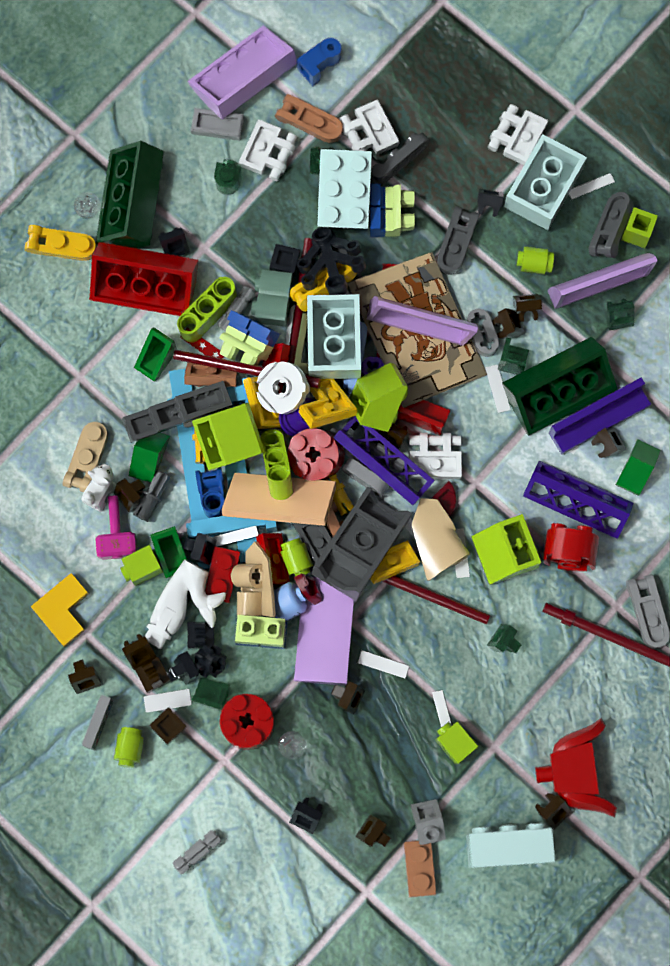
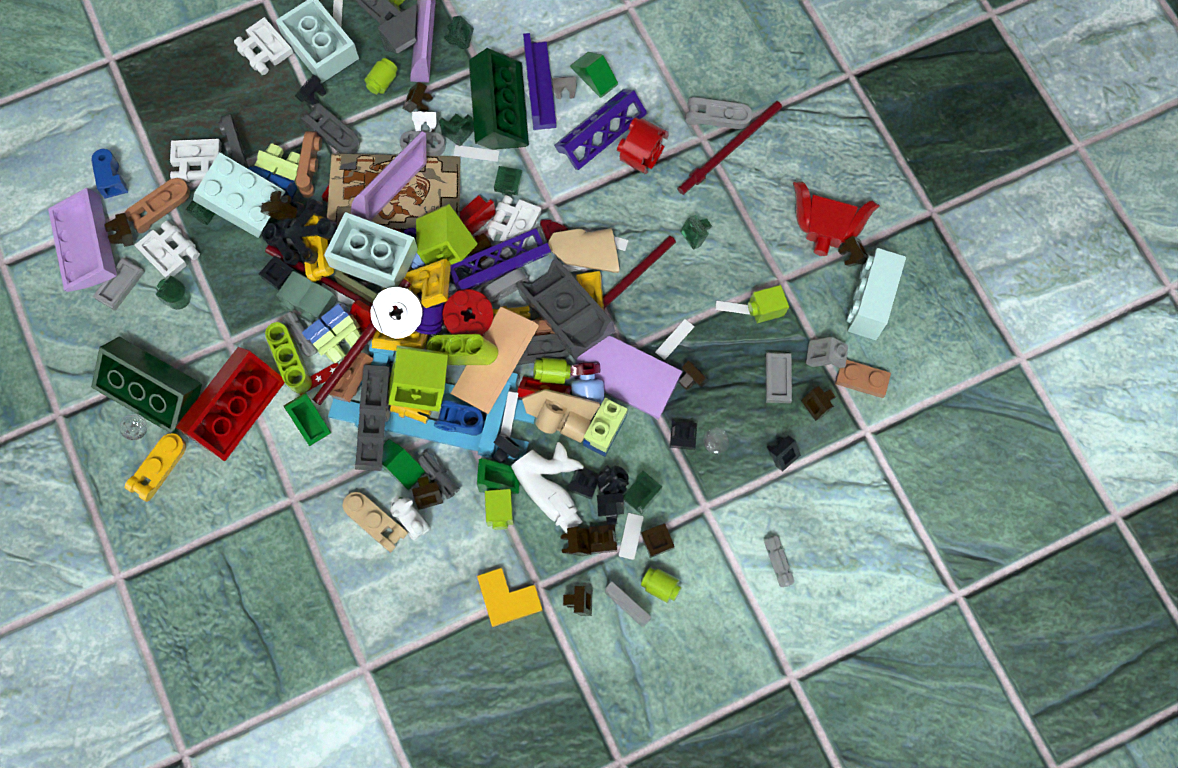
camera: 70 degrees left, 5 degrees down
dark pink piece [95,496,138,560] -> none
black tile [158,227,190,256] -> none
red plate [205,547,240,603] -> none
red brick [220,694,274,750] -> none
lime slope [471,514,541,585] -> none
none -> dark brown tile [105,213,134,247]
none -> dark brown tile [261,191,297,220]
none -> nougat plate [296,131,322,198]
none -> dark grey slope [377,3,417,54]
none -> clear green tile [494,166,523,196]
none -> black tile [670,421,697,450]
none -> light grey tile [765,353,792,403]

